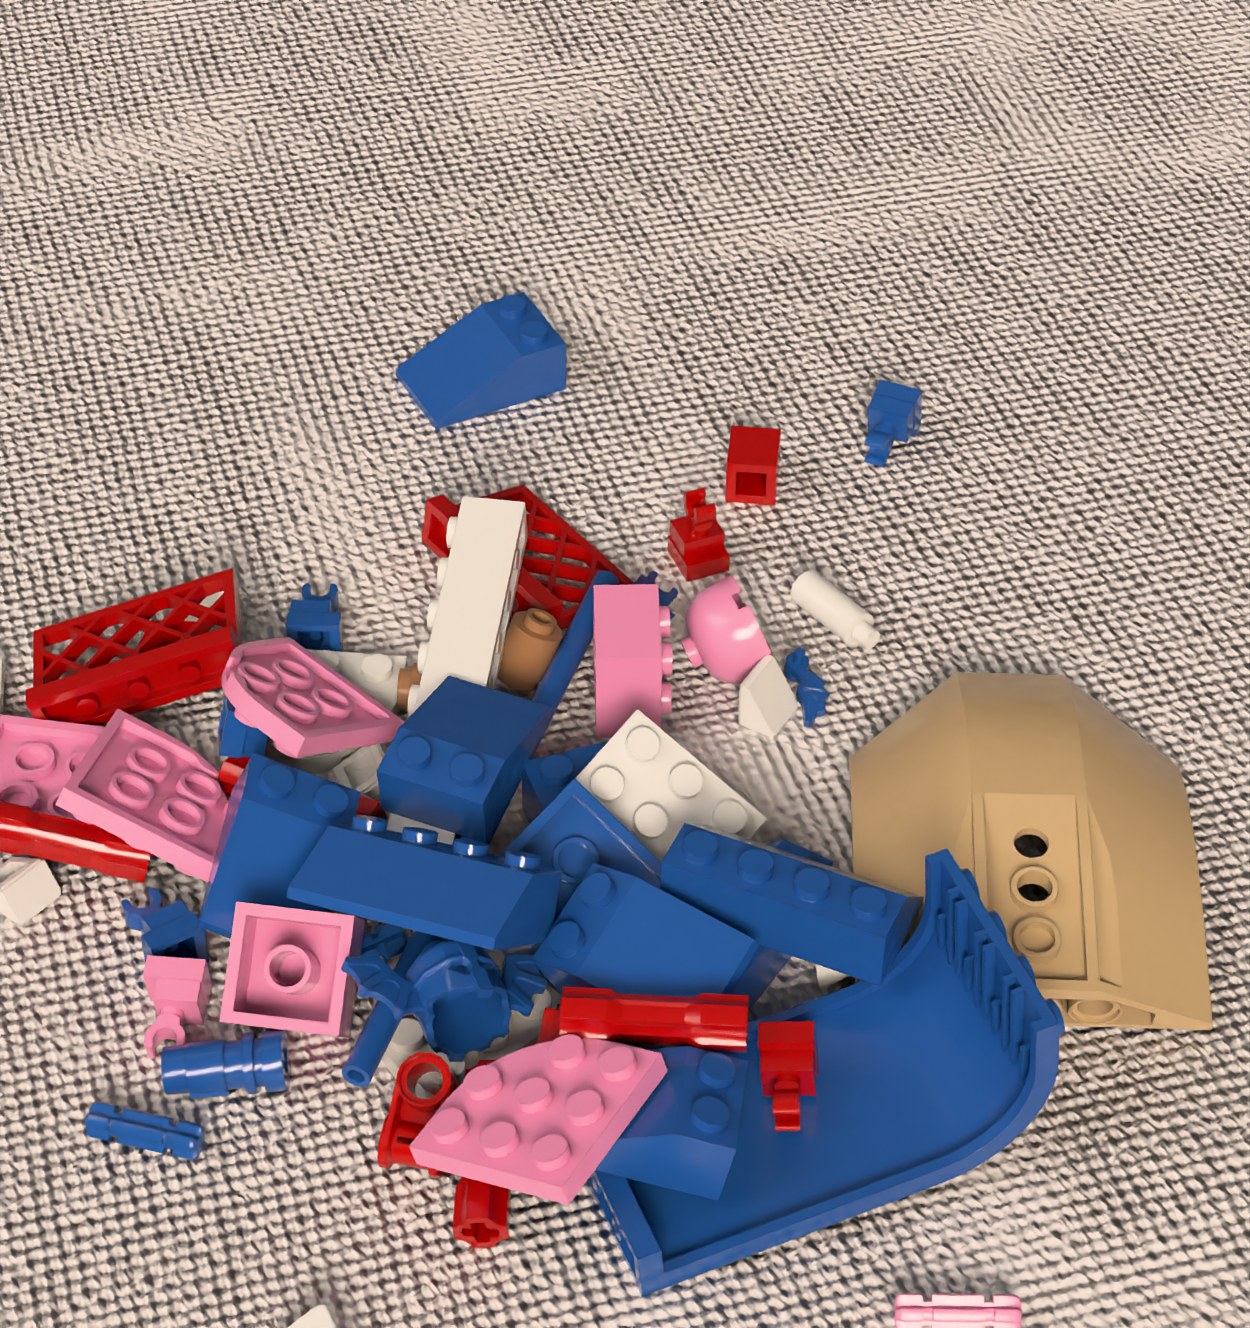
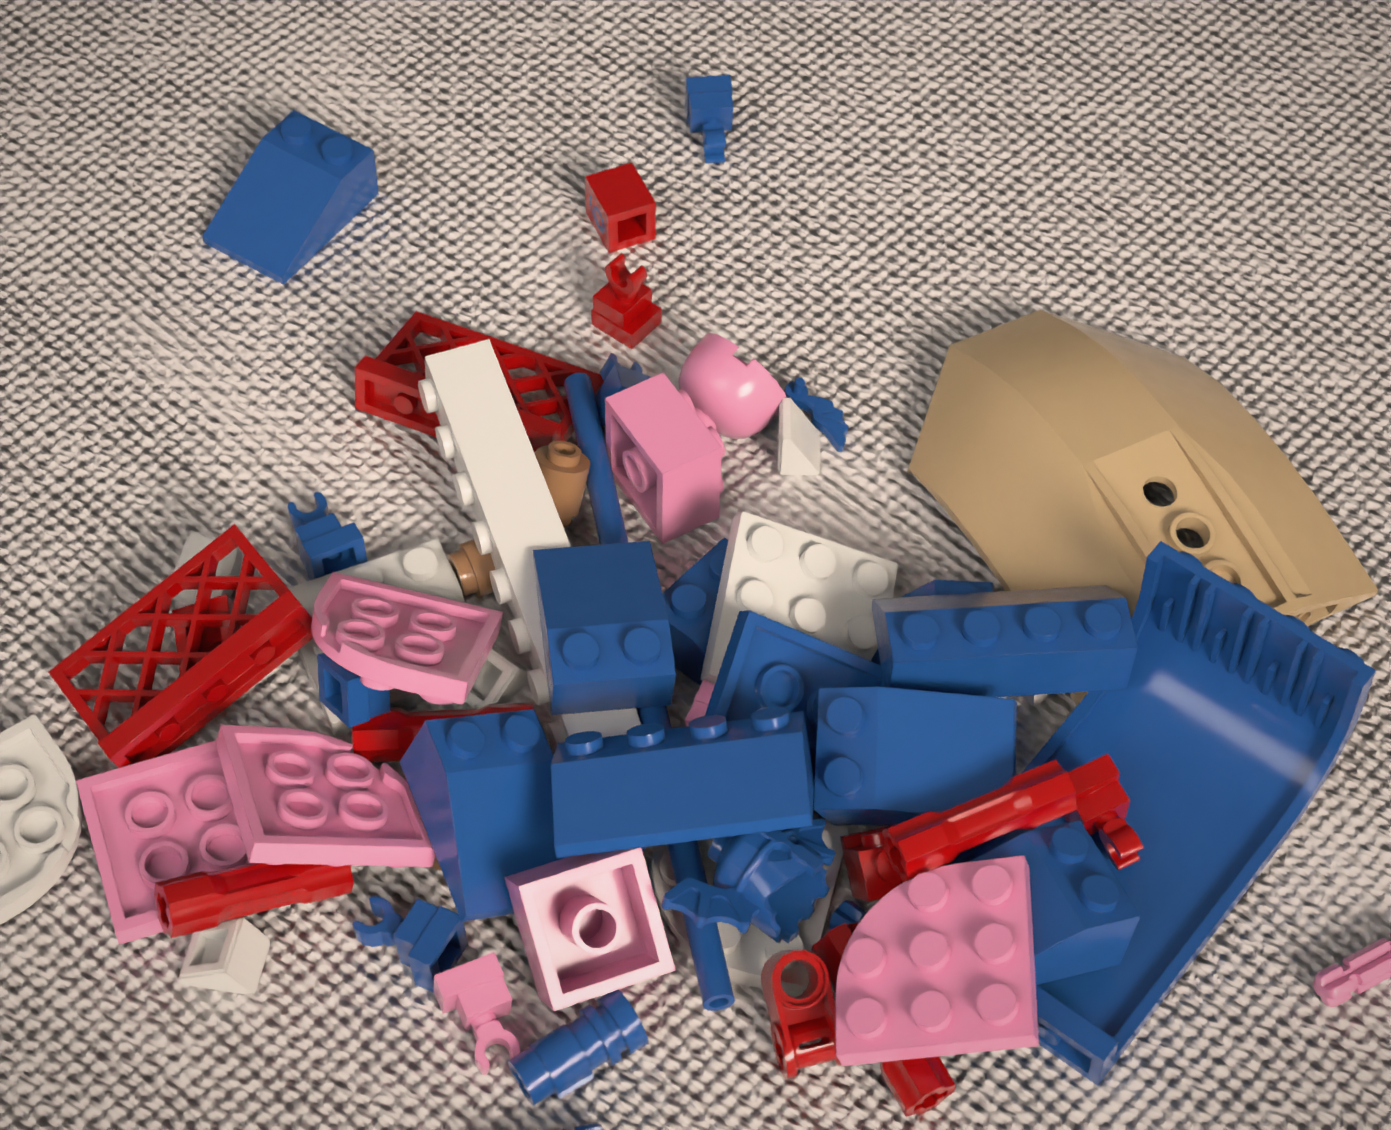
camera: 30 degrees left, 10 degrees up
white cylinder [790,570,880,649] -> none

